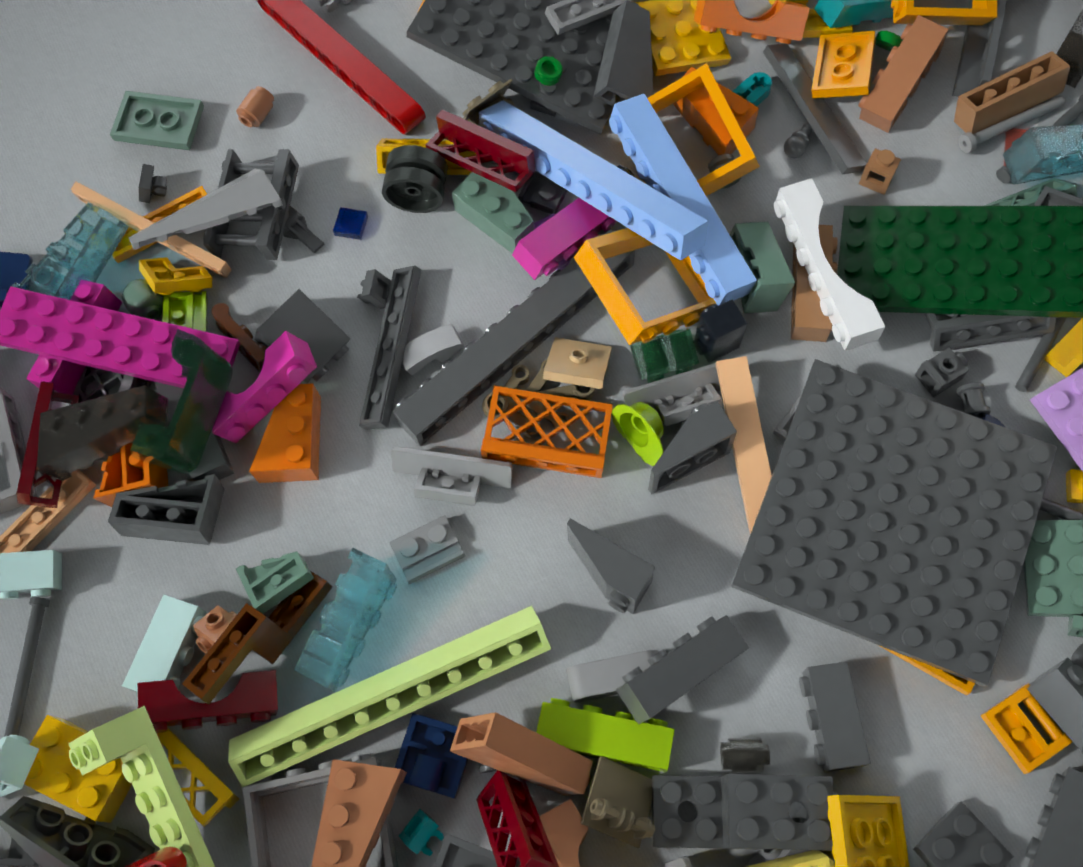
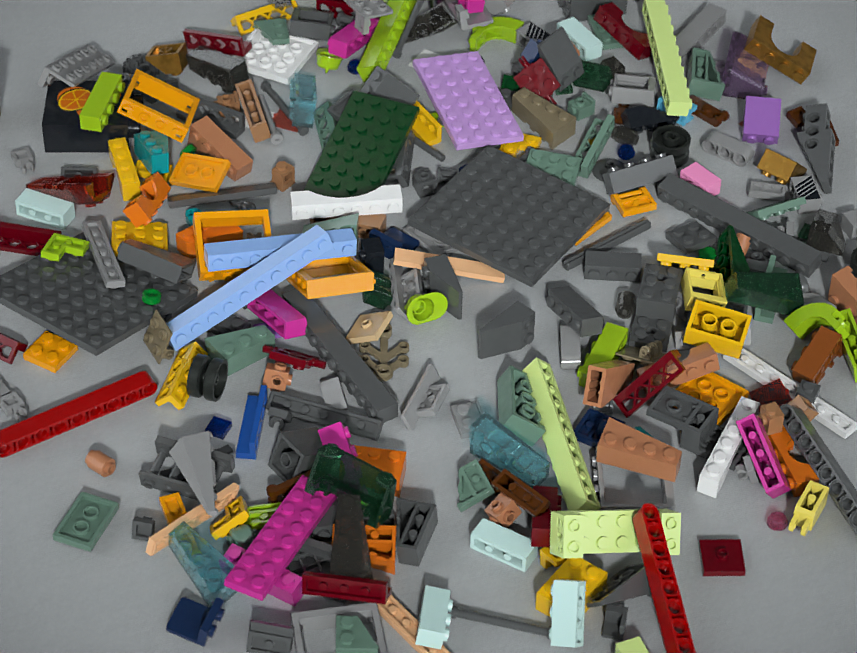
camera: 85 degrees left, 25 degrees down
dark red fence [425,109,536,192] -> none
orange fence [481,386,613,478] -> none
none -> medium nougat brick [214,91,240,117]
none -> blue fence [236,385,268,460]
none -> dark red plate [262,344,327,370]
none -> nougat brick [262,362,293,392]
none -> dark blue bracket [369,227,420,259]
none -> sand green wedge [497,365,546,447]
none -> dark grey axle [562,219,651,271]

